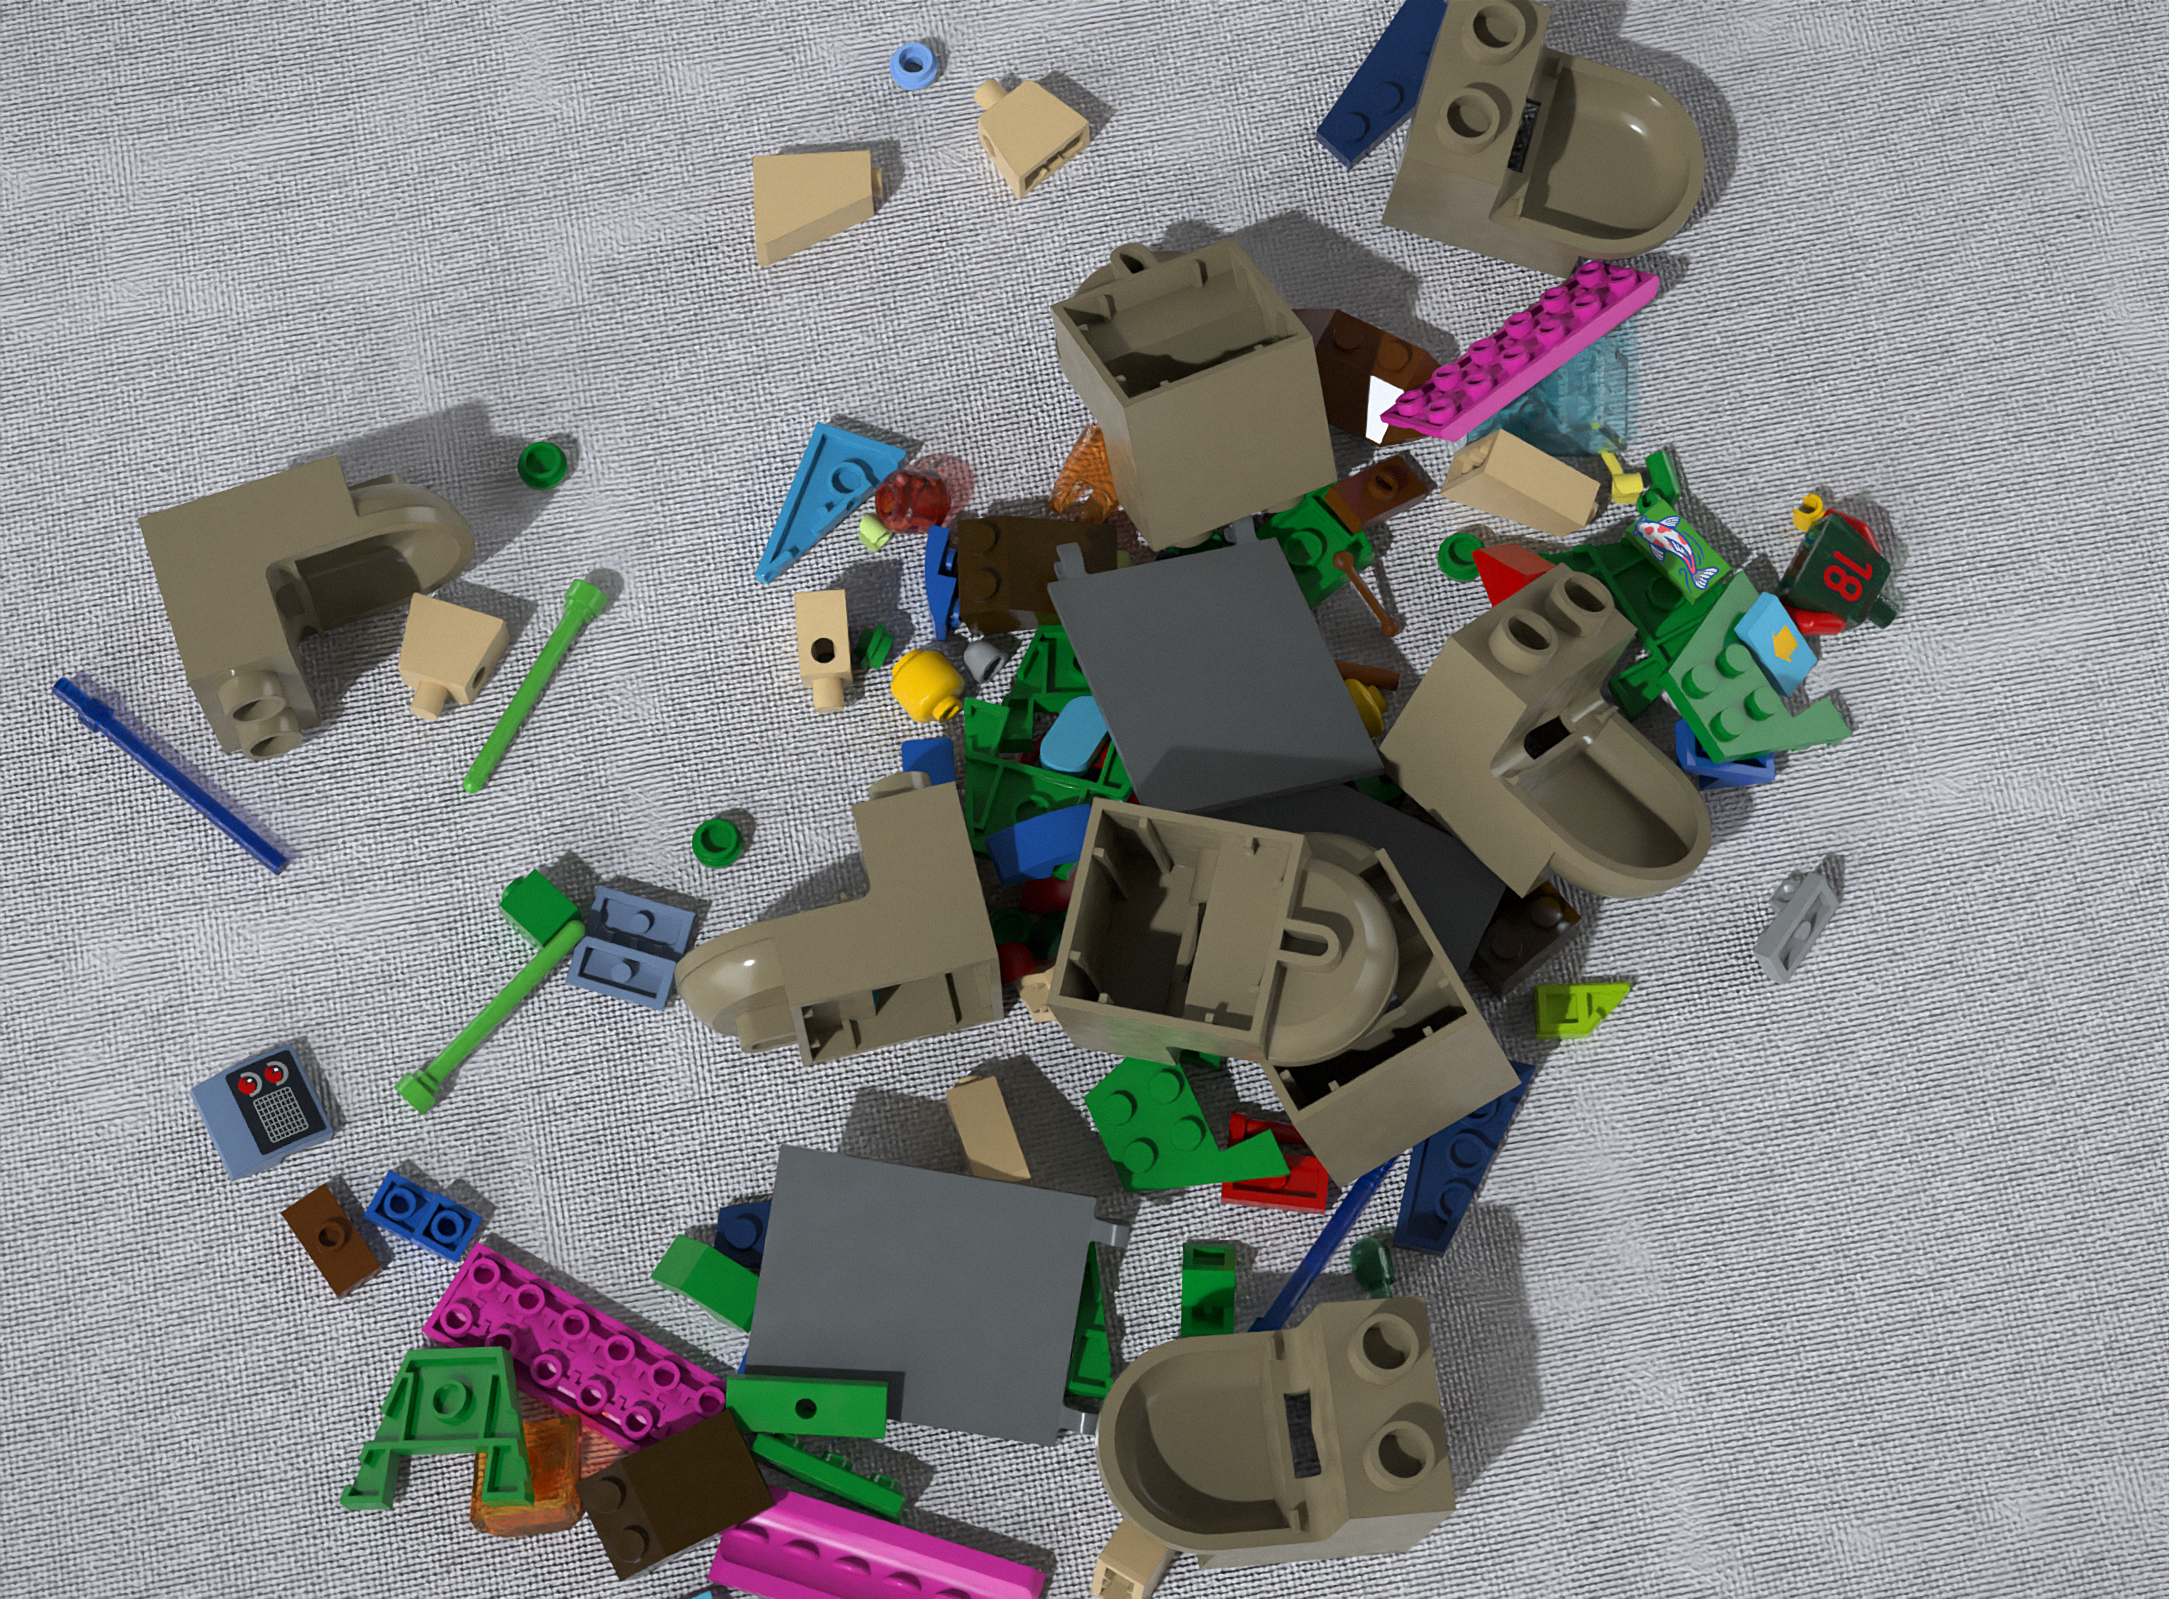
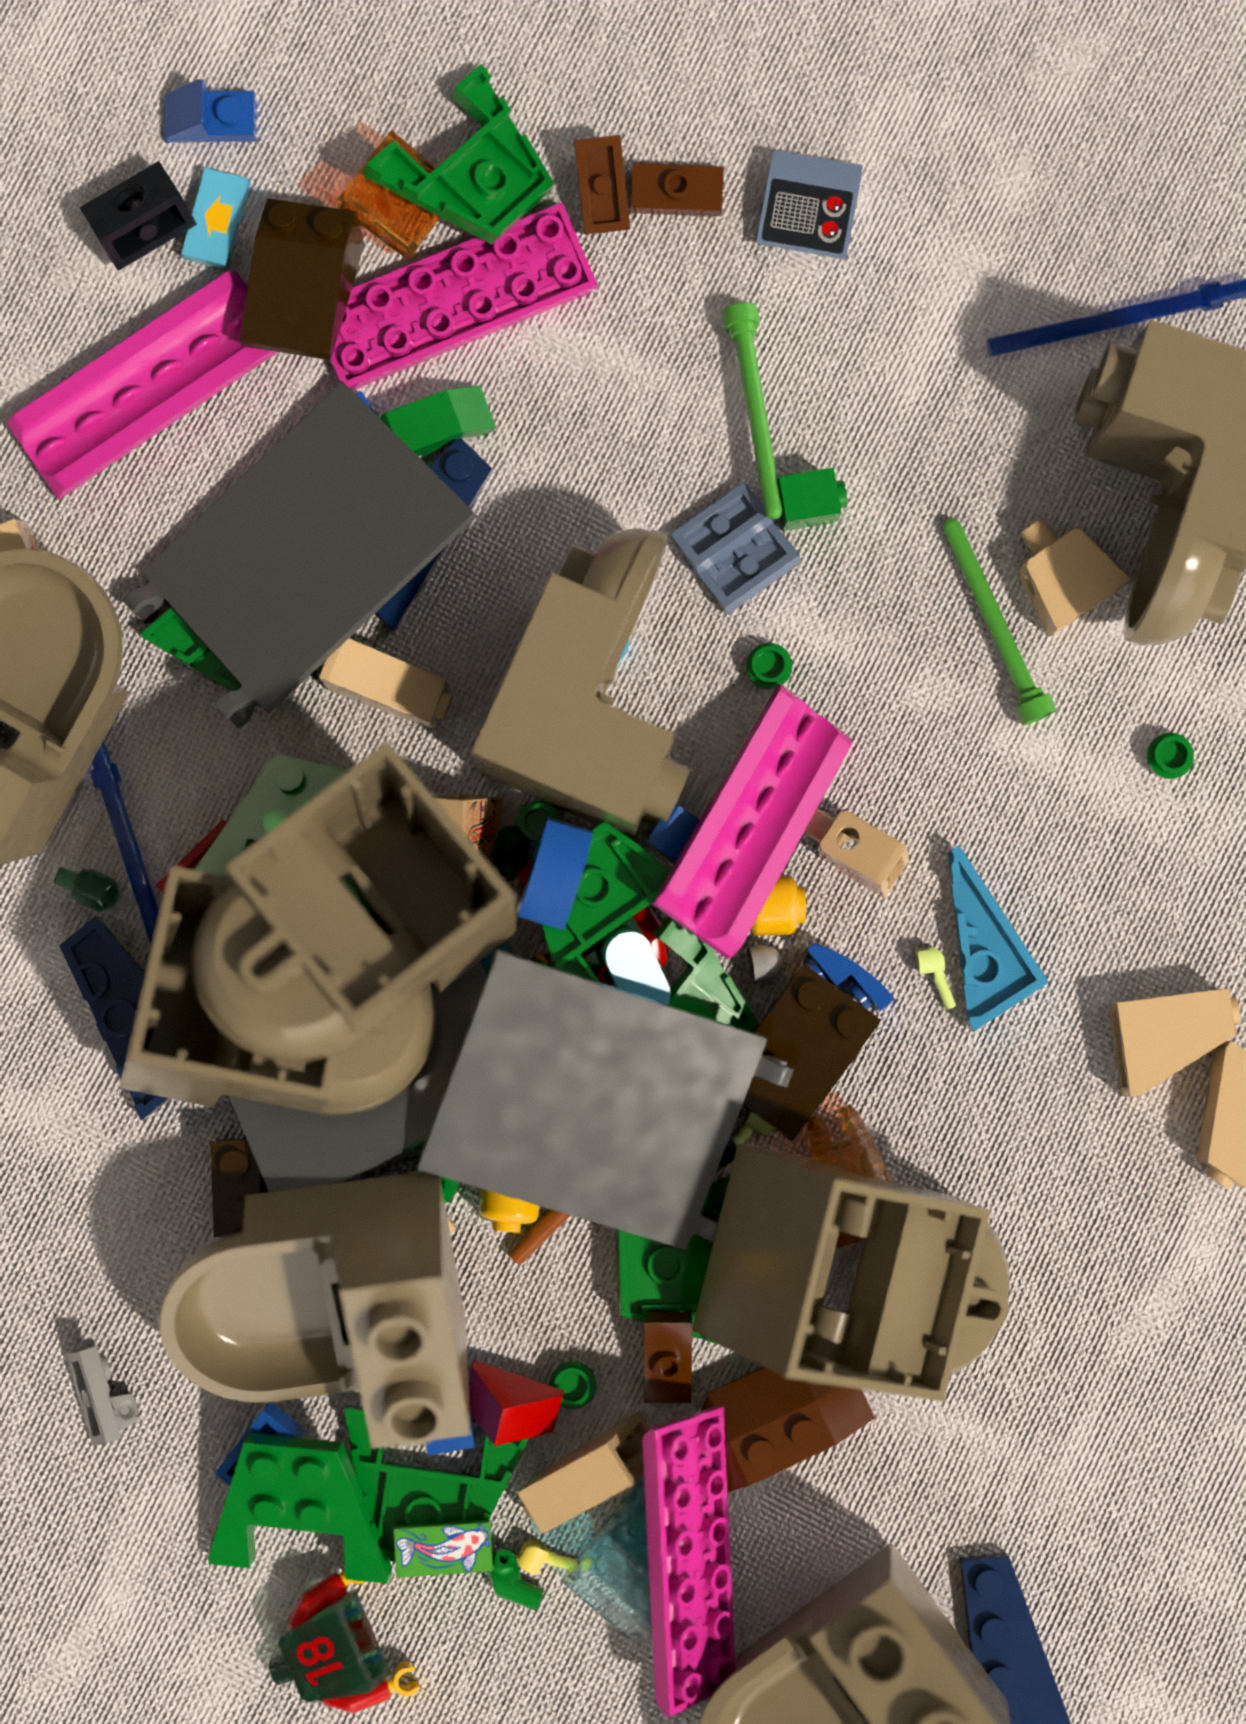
camera: 120 degrees right, 15 degrees up
blue slope [362,1170,483,1264] -> none
green tile [726,1373,888,1439] -> none
green tile [751,1432,907,1524] -> none
green plate [853,621,895,671] -> none
clear red head [874,469,951,535] -> none
tan torso [974,78,1090,200] -> none
red hinge [997,941,1038,985] -> none
green slope [1181,1243,1235,1338] -> none
reddish brown hinge [1332,551,1401,638] -> none
lime tile [1533,982,1630,1040] -> none
medium azure tile [1734,592,1818,698] -> none
none -> reddish brown hinge [574,135,630,235]
none -> dark pink plate [652,683,852,959]
none -> tan slope [1108,988,1240,1097]

